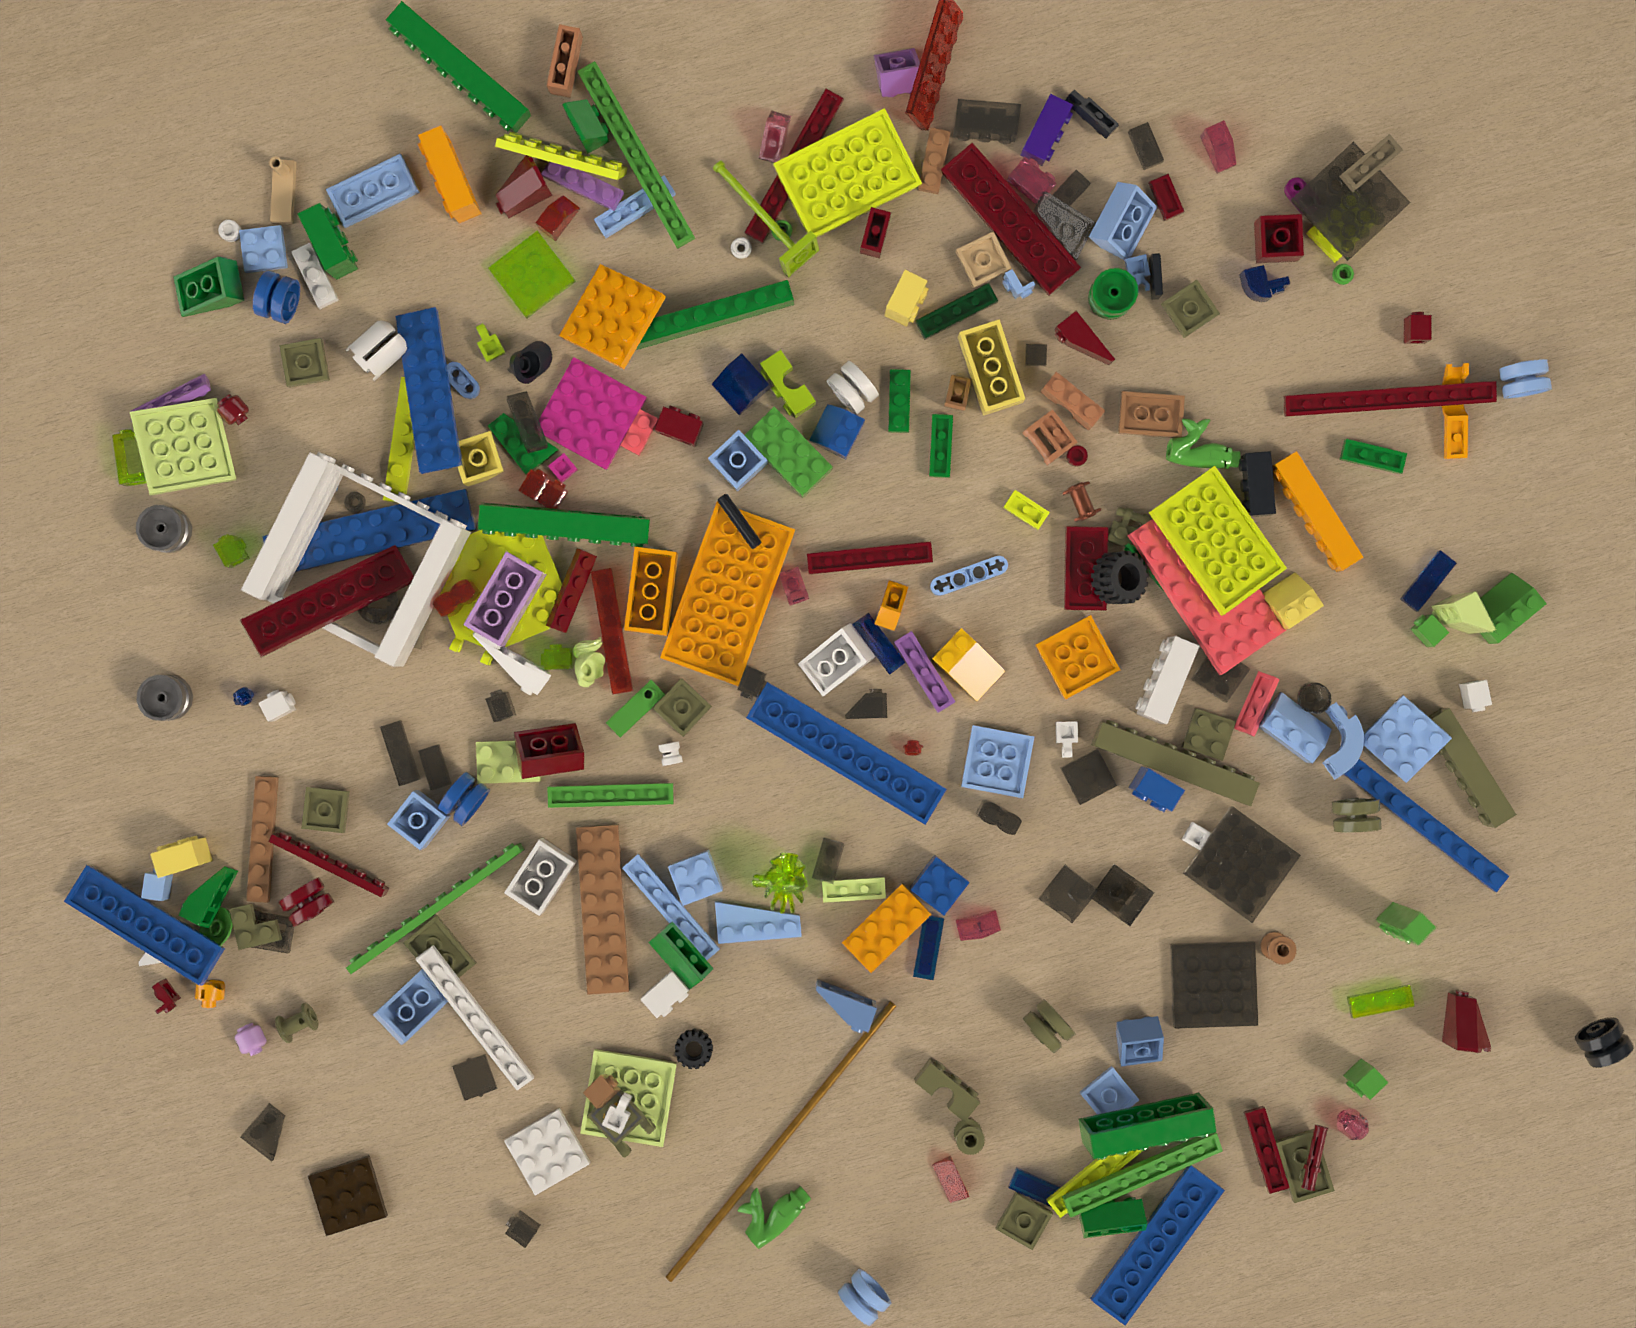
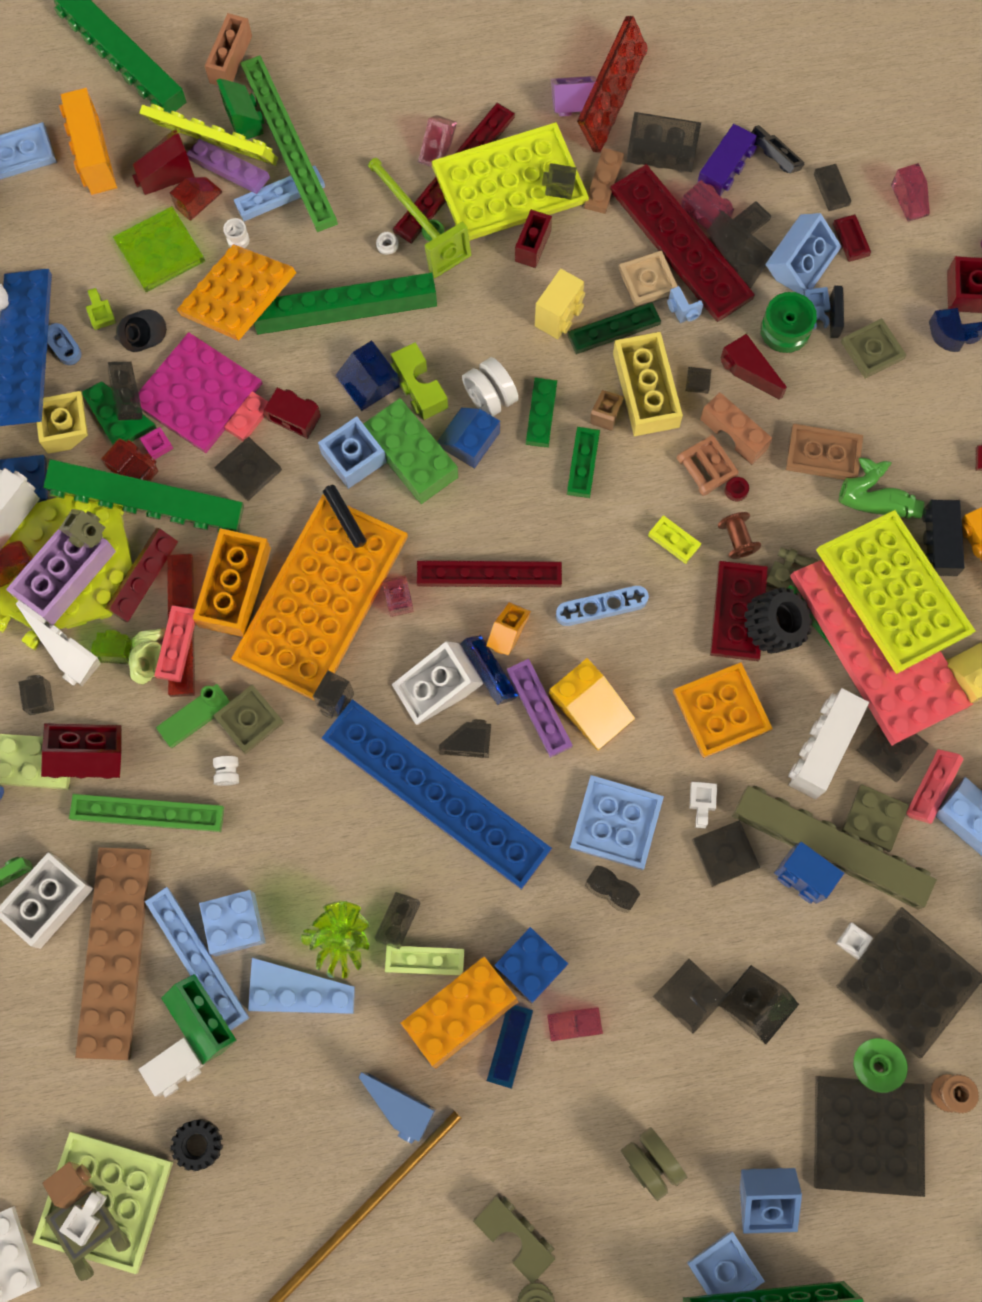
camera: 10 degrees right, 15 degrees down
clear red plate [903,740,923,756] -> none
none -> olive brick [59,509,106,548]
none -> coral plate [154,606,195,682]
none -> clear smoke plate [214,436,282,501]
none -> white wheel [223,218,250,248]
none -> clear smoke brick [542,163,577,199]
none -> bright green dish [853,1038,908,1093]

